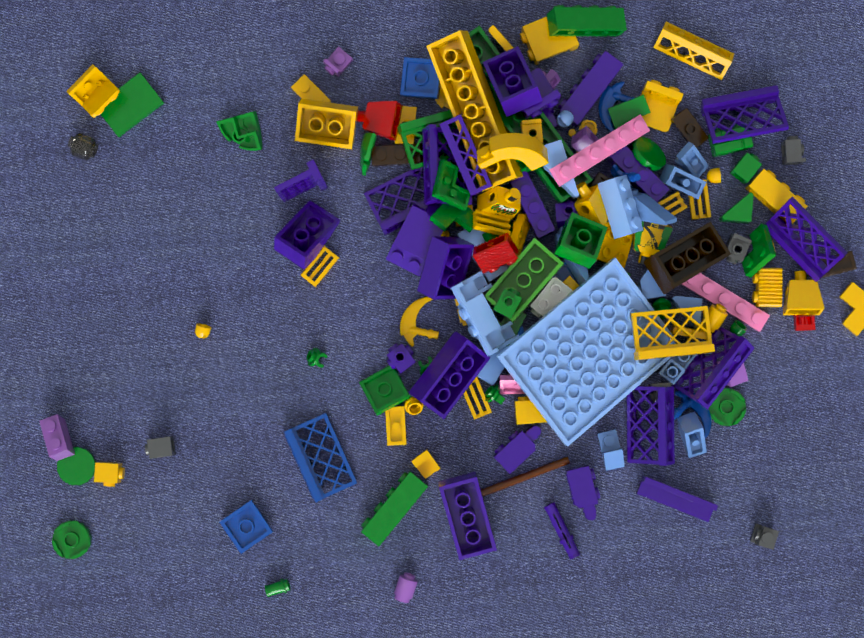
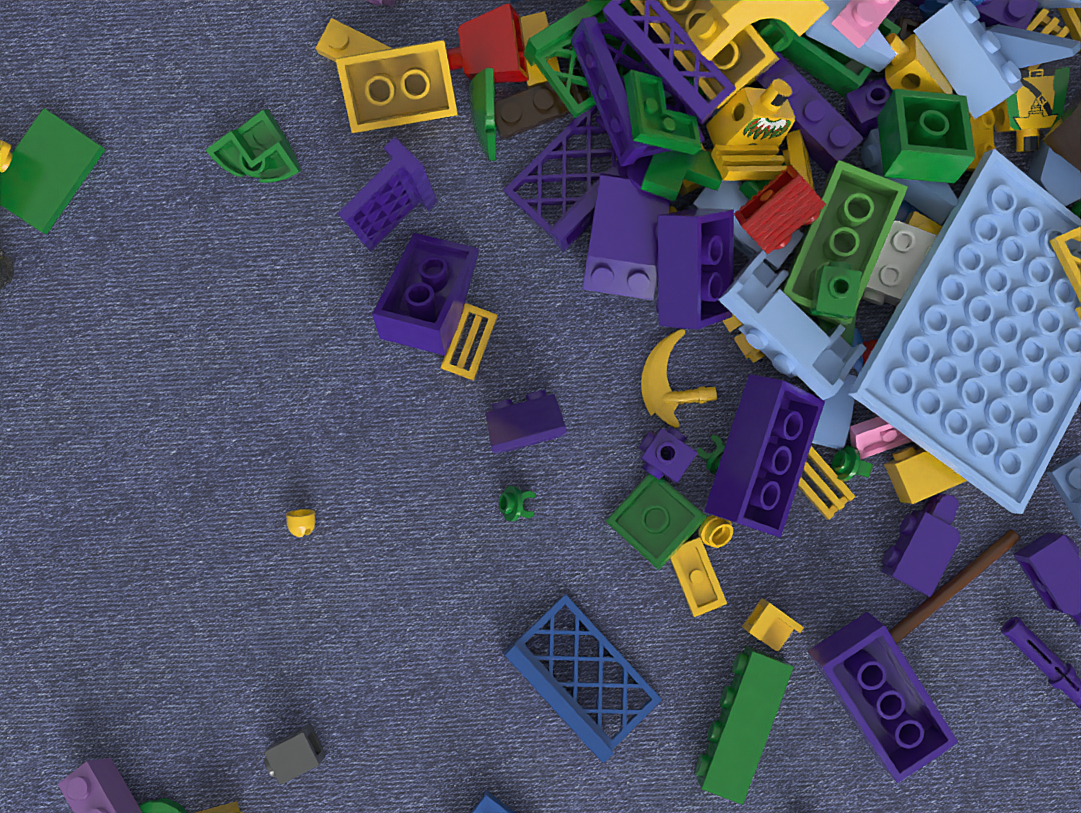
camera: 20 degrees left, 0 degrees up
none -> dark purple slope [485,390,567,454]

